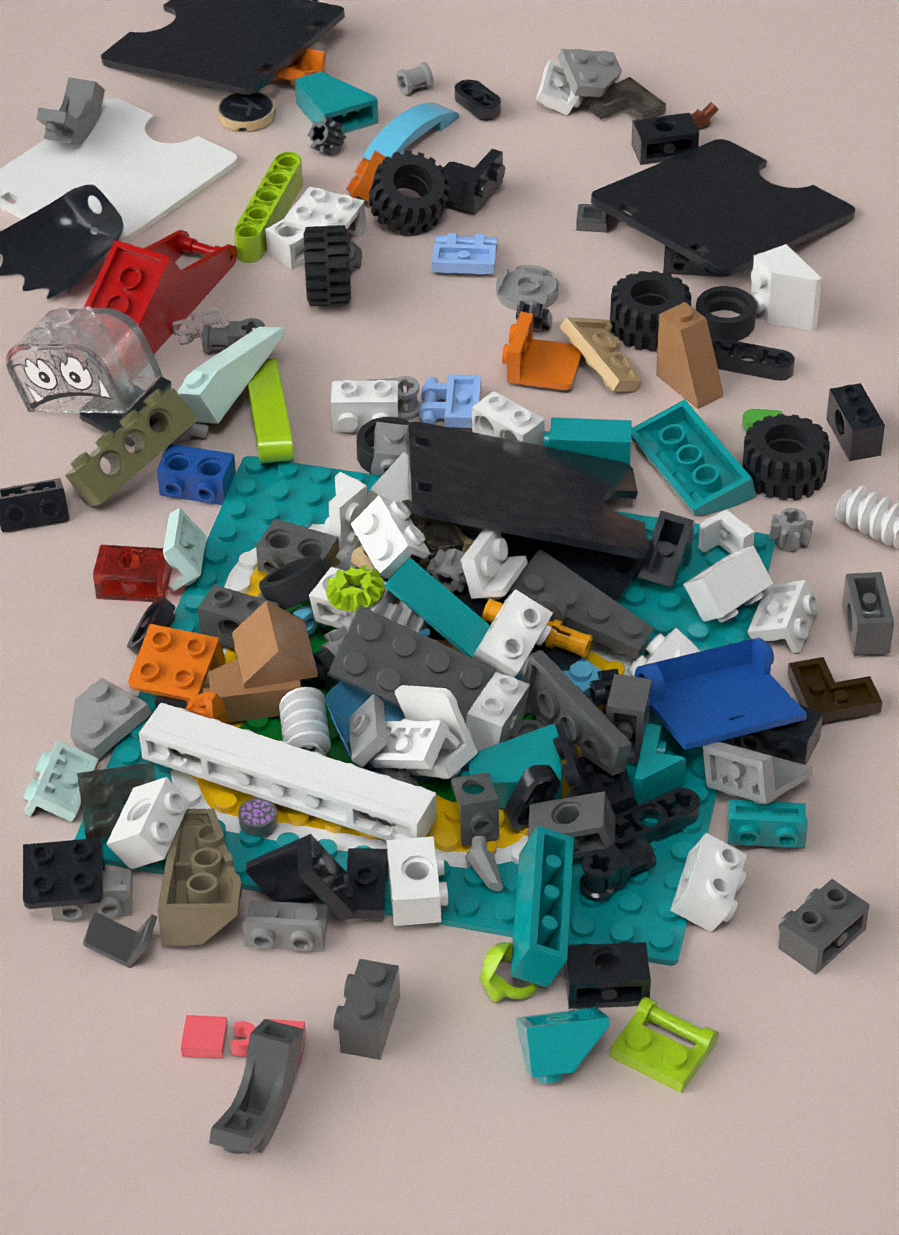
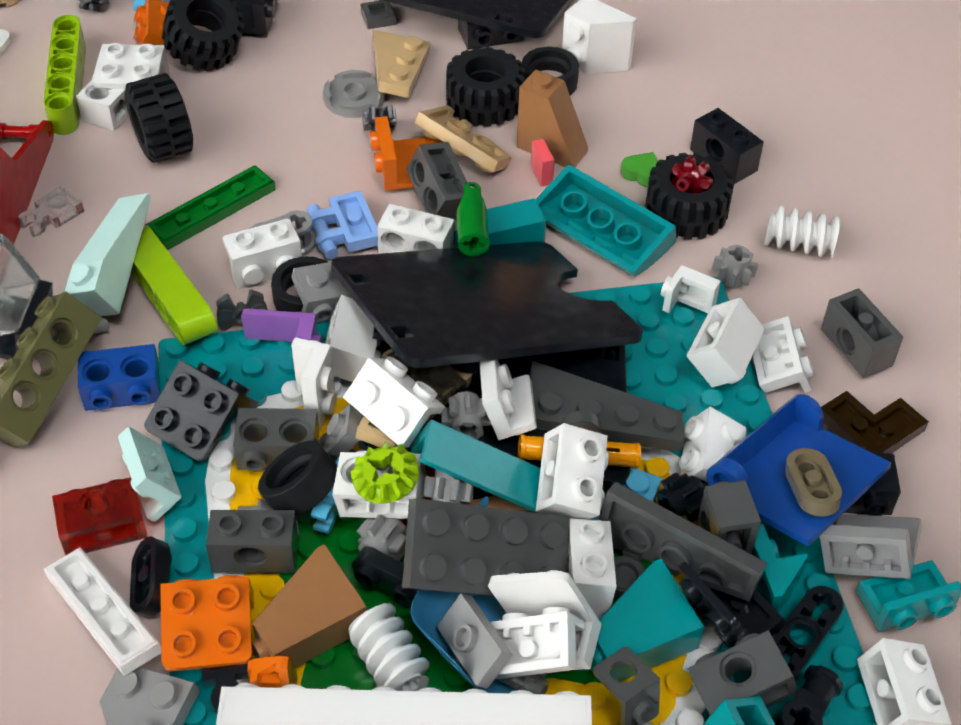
camera: 25 degrees left, 5 degrees up
dark grey connector [202,318,265,353] -> none
medium nougat slope [232,600,318,689] -> none
light blue plate [432,233,497,275] -> none
black plate [504,765,560,830] -> none
black slope [638,511,695,590] -> none
black beam [711,338,795,381] -> none
none -> white tile [44,547,161,676]
none -> black bracket [144,360,259,461]
none -> green tile [145,165,276,250]
none -> dark grey piece [216,289,268,331]
none -> medium lavender bracket [241,309,322,343]
none -> tan wing [372,29,431,98]
none -> dark grey brick [406,142,467,220]
none -> green piece [456,182,490,256]
none -> coral tile [531,139,555,187]
none -> dark red plant [671,156,713,193]
none -> dark tan plate [785,448,842,517]

